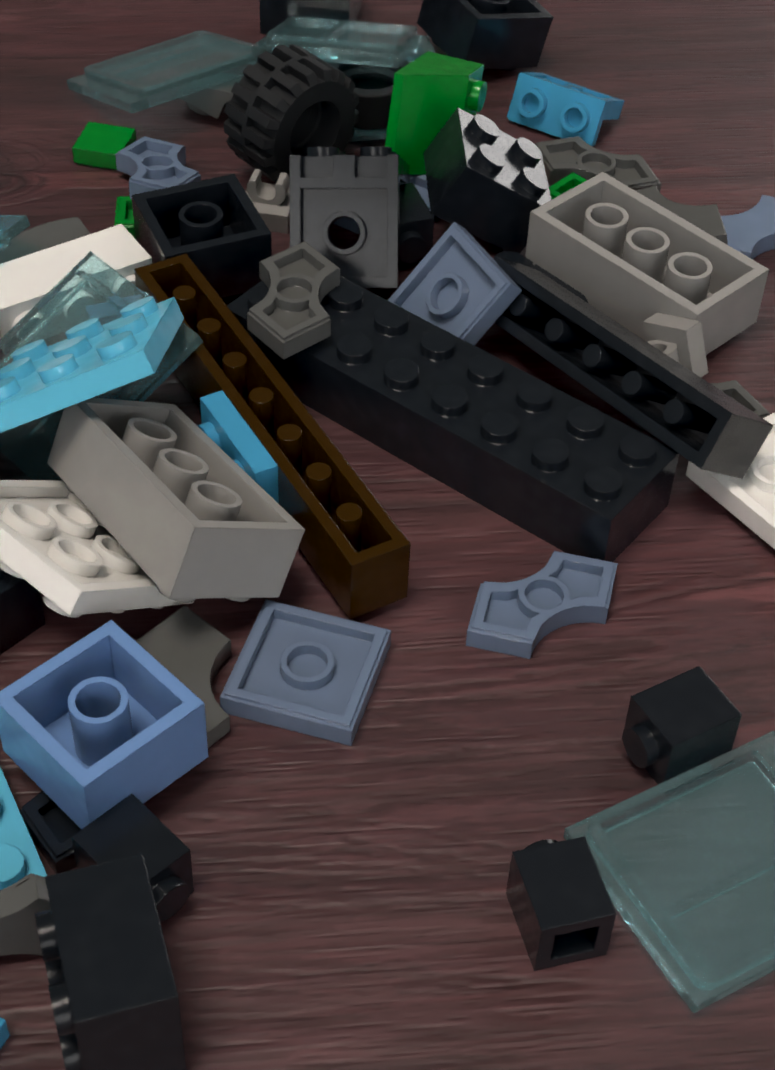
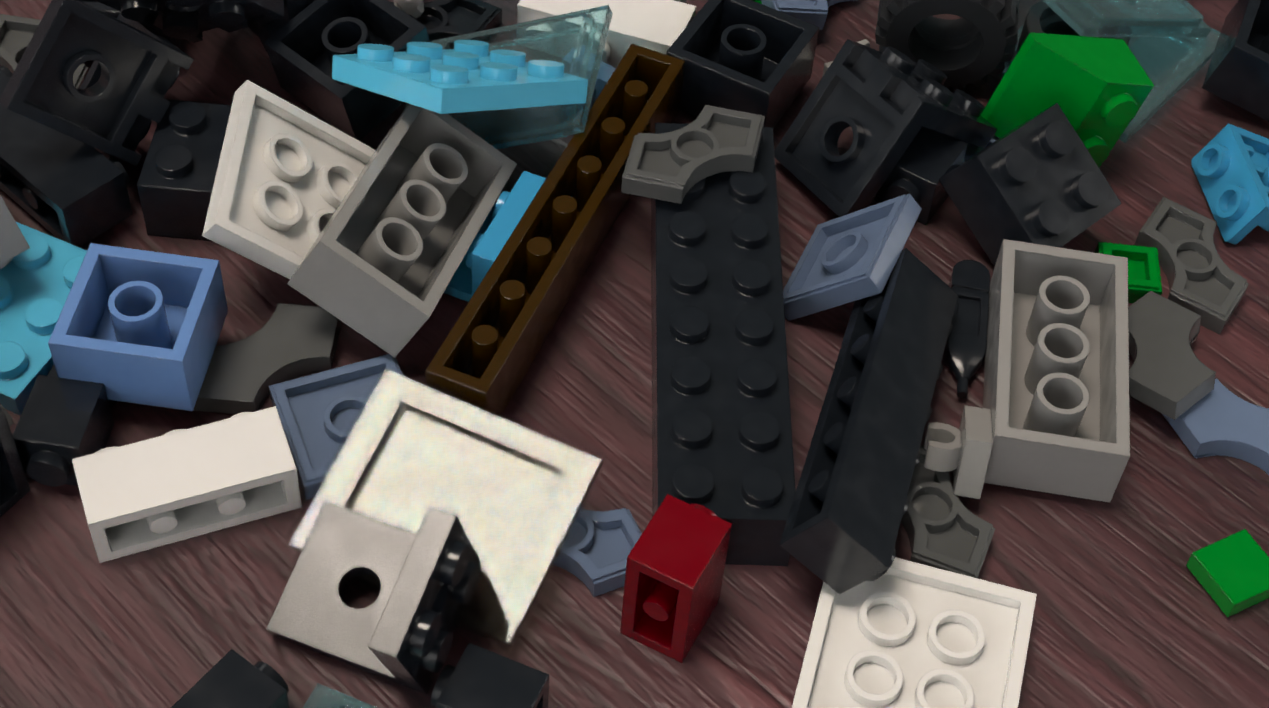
camera: 50 degrees right, 5 degrees up
none -> white brick [72,406,302,563]
none -> bracket [266,501,482,694]
none -> clear smoke piece [289,369,603,647]
none -> dark red brick [620,494,732,663]

